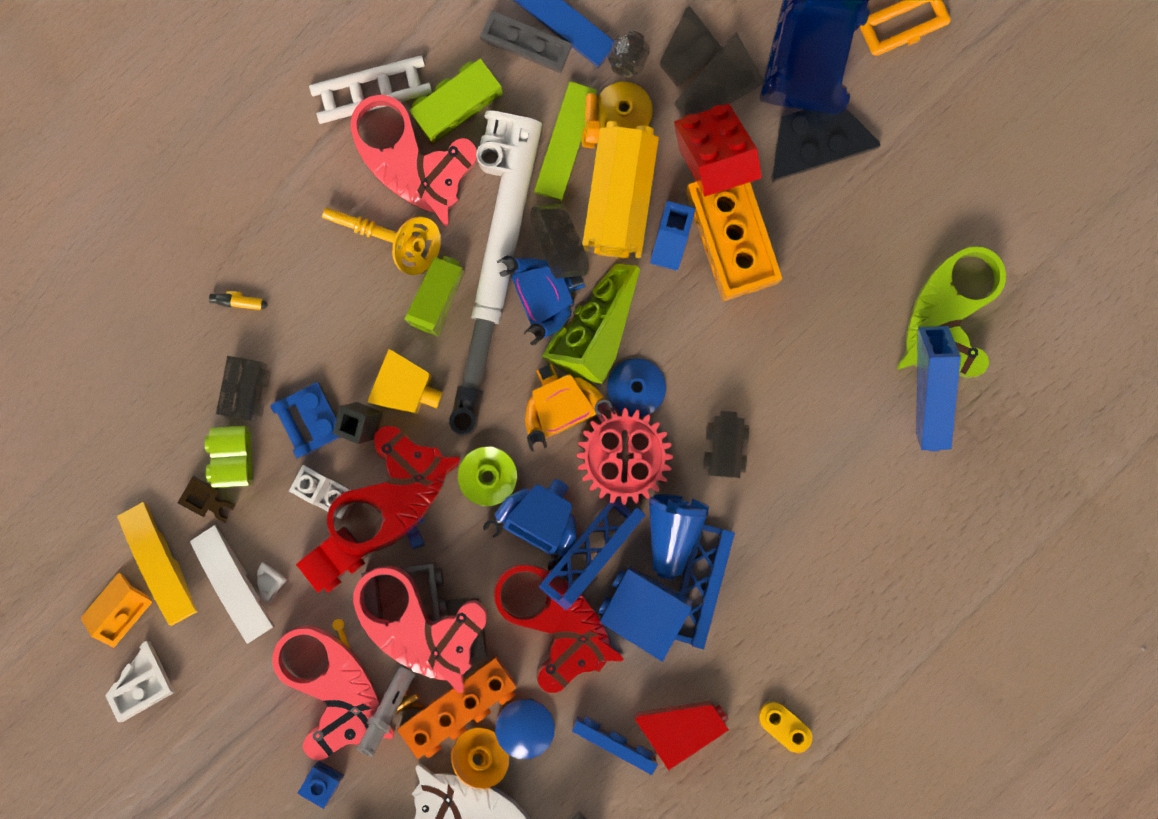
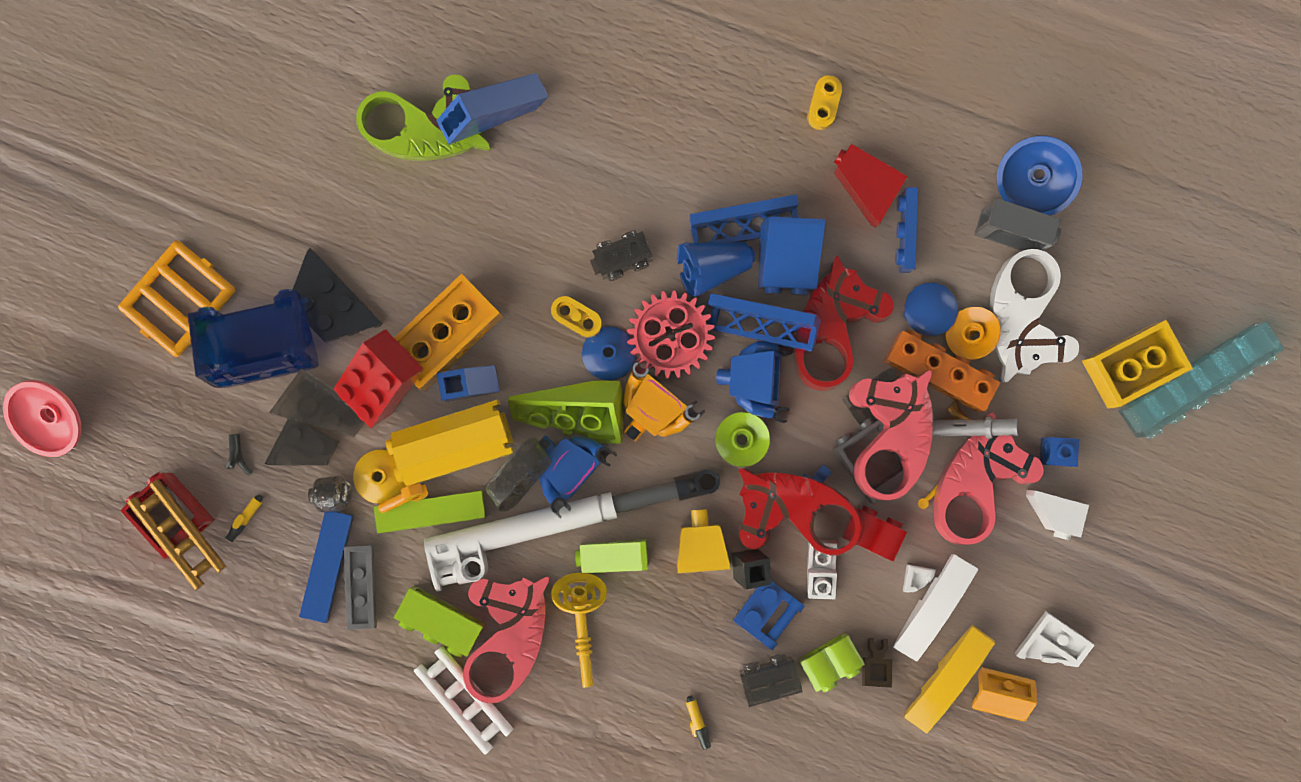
camera: 110 degrees left, 0 degrees up
none -> yellow plate [551,296,602,338]
none -> white slope [1026,490,1089,541]

